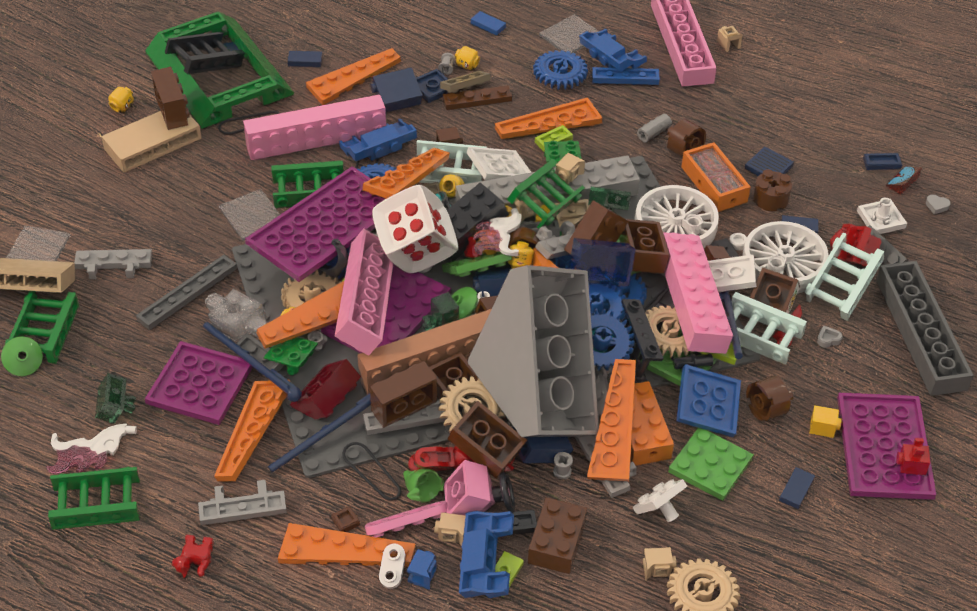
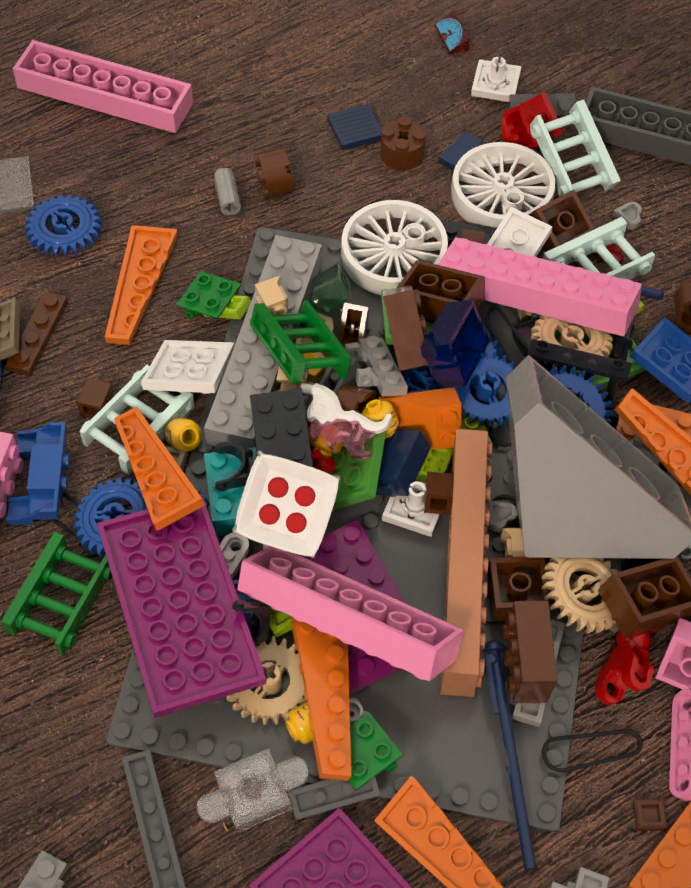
camera: 60 degrees left, 10 degrees up
dark blue bar [203,322,302,402] -> none
clear piece [218,189,280,241] -> none
dark red slope [289,359,361,419] -> none
bright green hat [403,468,444,503] -> none
clear green brick [422,292,459,331] -> none
bright green dish [445,287,478,321] -> none
lime plate [535,125,573,151] -> none
blue bracket [579,29,647,72] -> none
blue plate [592,67,660,85] -> none
orange brick [681,142,751,212] -> none
tan window [717,26,743,52] -> none
white tile [729,233,747,251] -> none
dark blue tile [863,153,902,170] -> none
light grey tile [926,195,950,214] -> none

